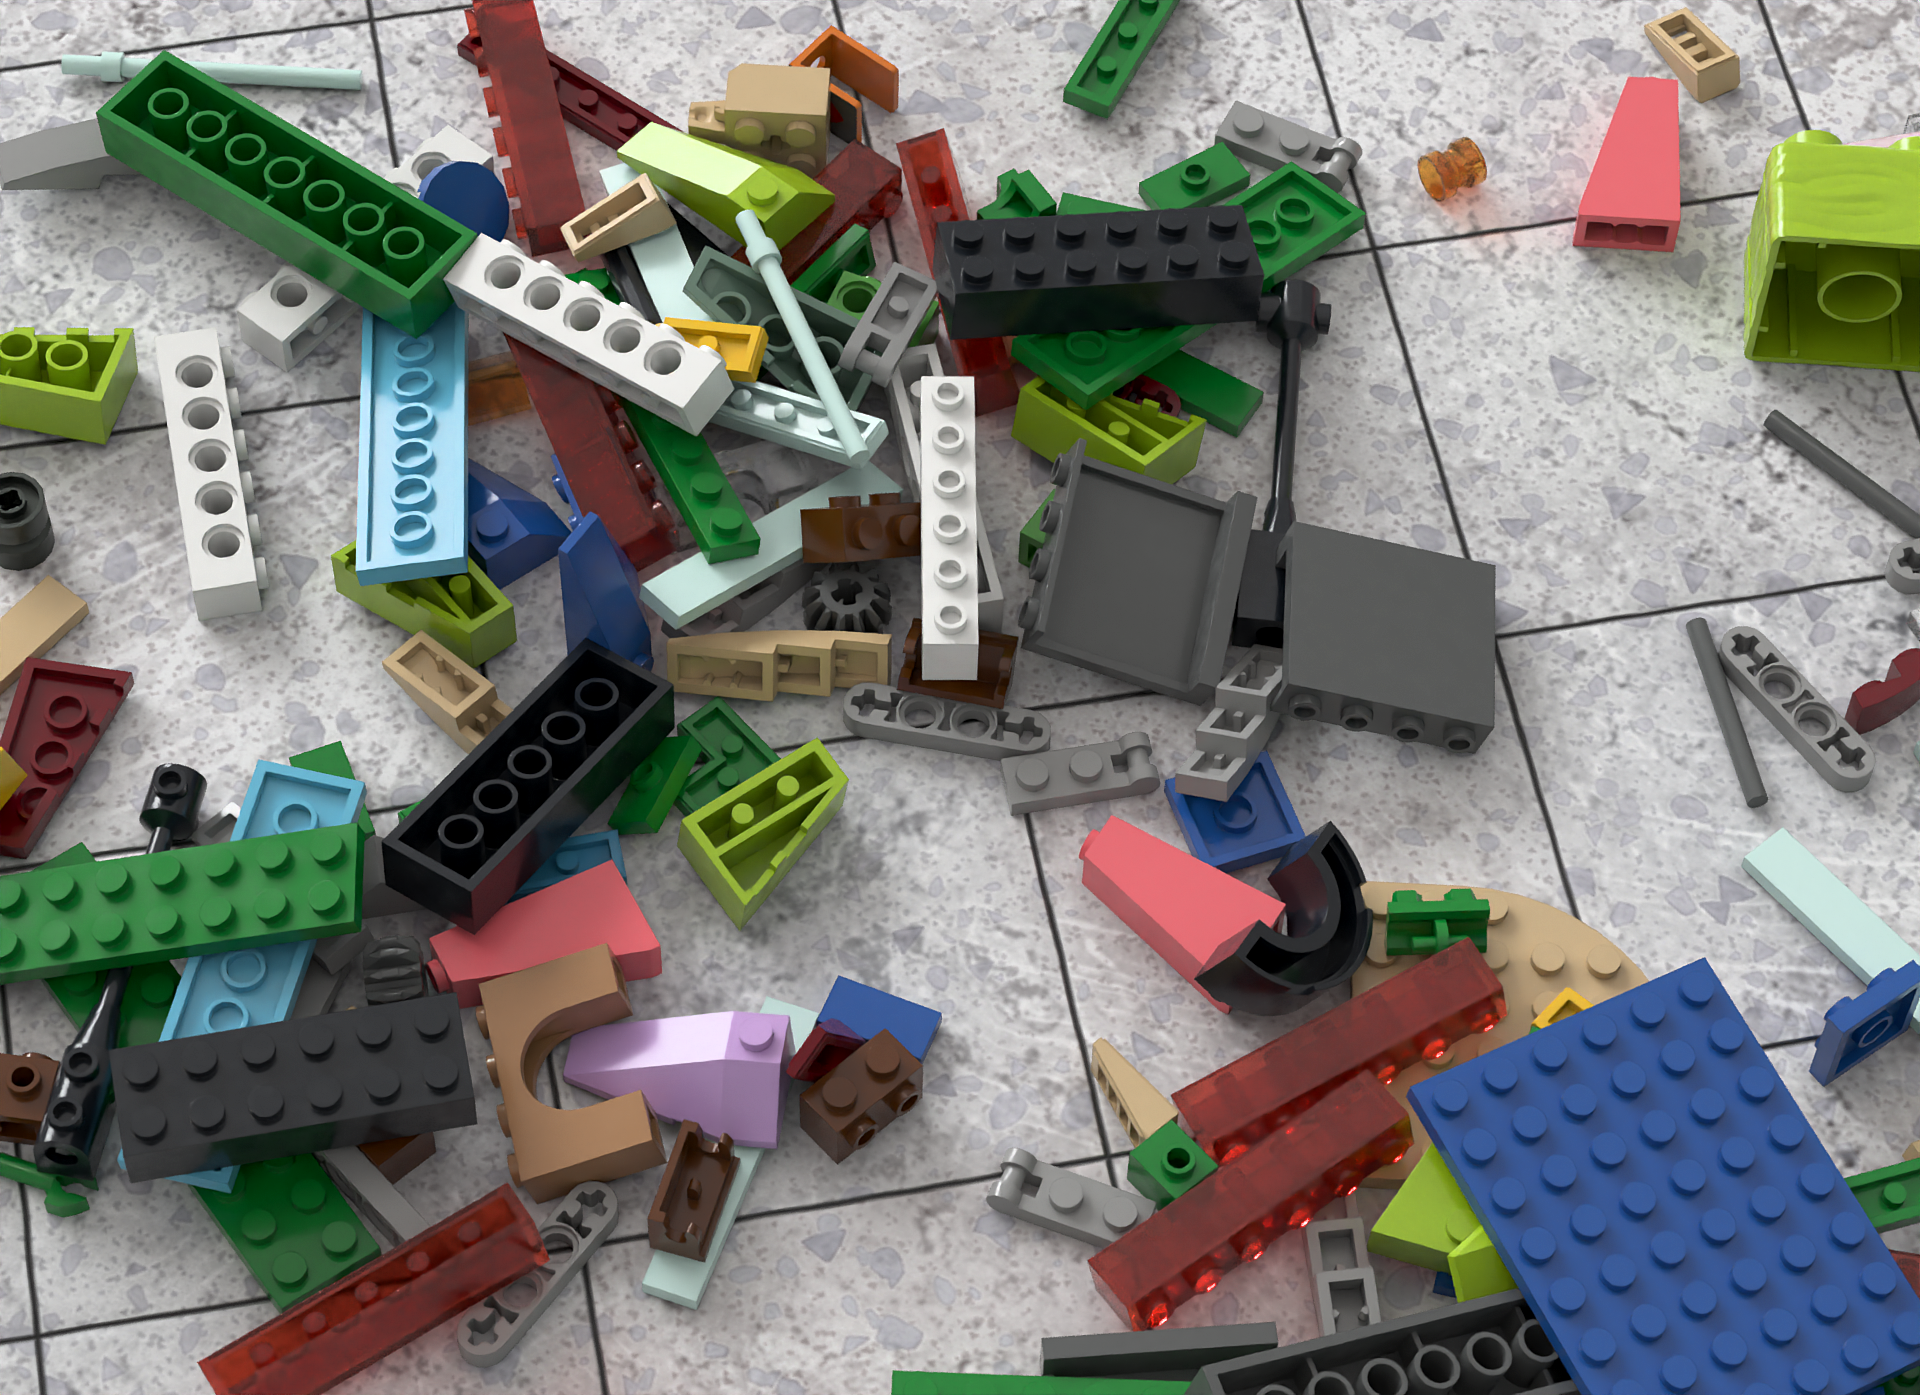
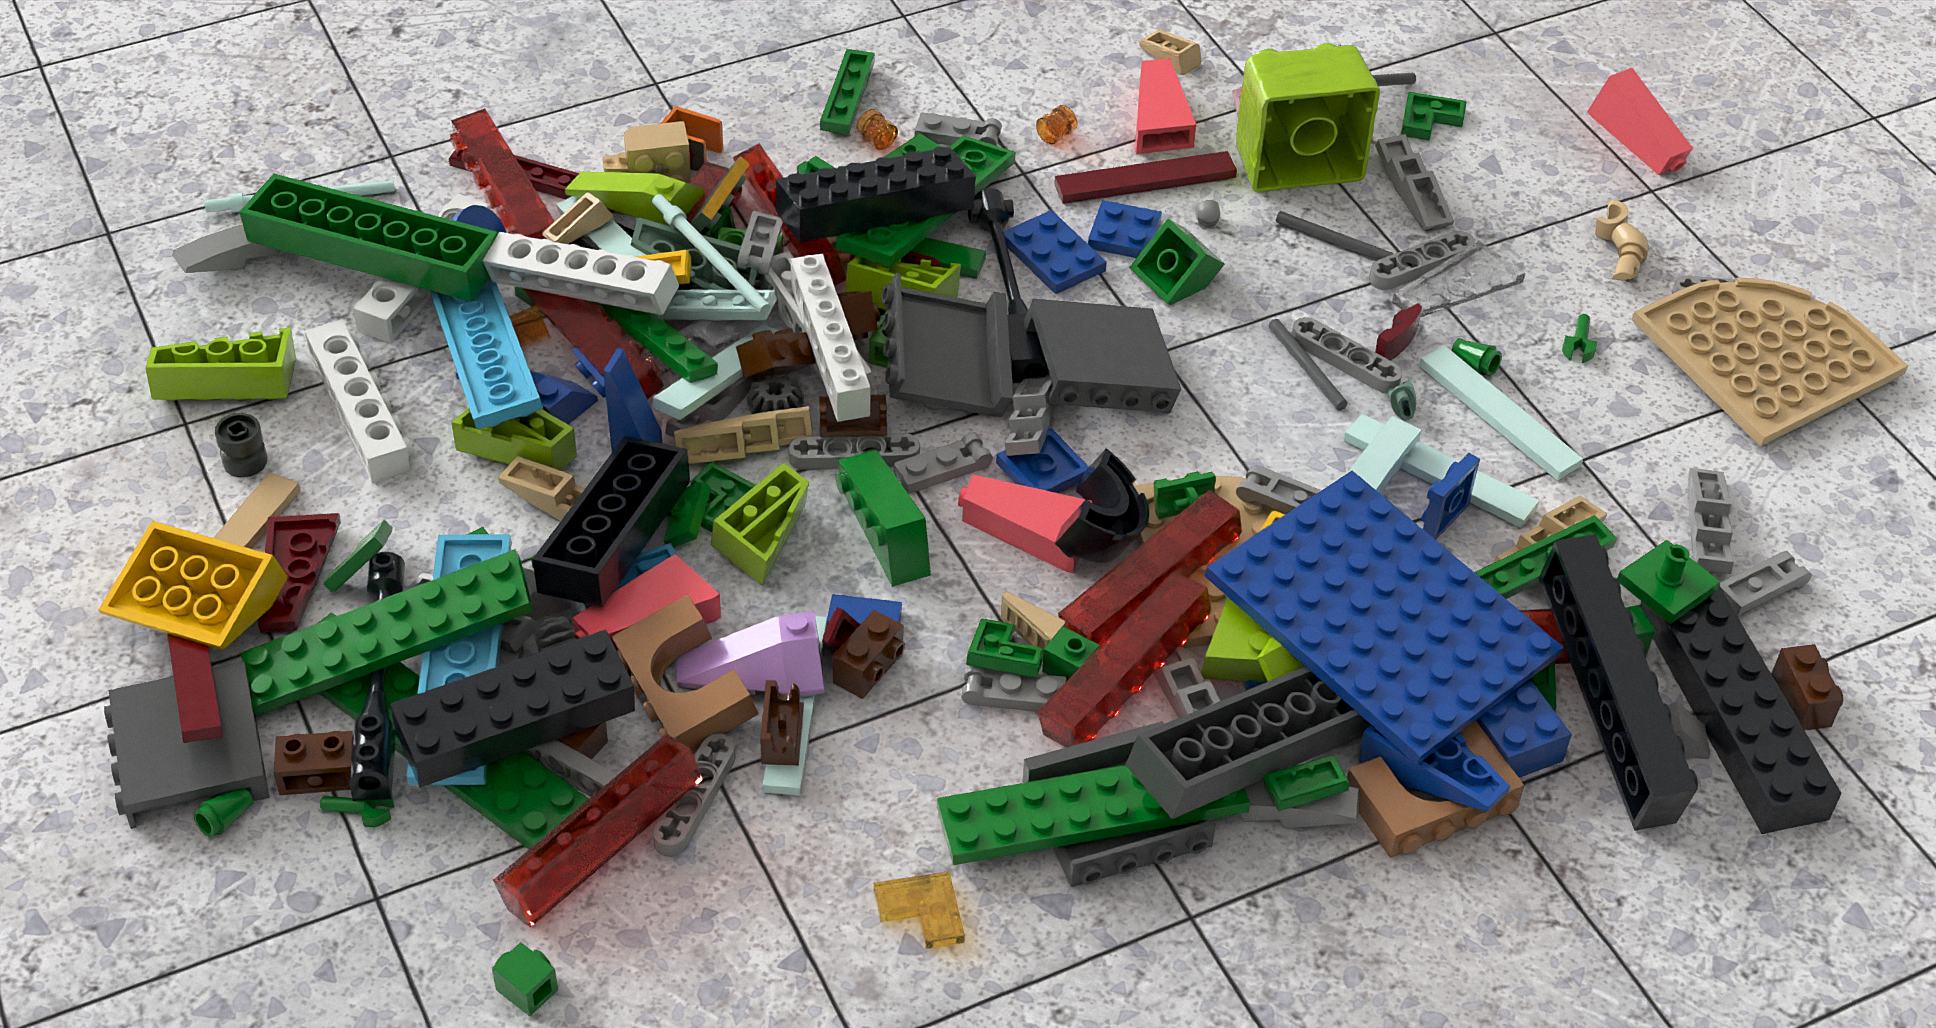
camera: 15 degrees left, 10 degrees down
none -> green tile [323,520,393,592]
none -> plate [690,156,750,233]
none -> green wedge [835,450,931,587]
none -> reddish brown brick [837,291,880,341]
none -> clear orange wheel [856,109,898,150]
none -> green tile [966,618,1044,678]
none -> blue plate [1003,210,1107,294]
none -> dark red tile [1054,151,1237,204]
none -> blue plate [1088,200,1162,258]
none -> green slope [1129,219,1225,305]
none -> light grey hinge [1195,200,1221,227]
none -> light grey plate [1236,465,1321,514]
none -> light aqua slope [1349,416,1422,495]
none -> sand green piece [1387,380,1417,420]

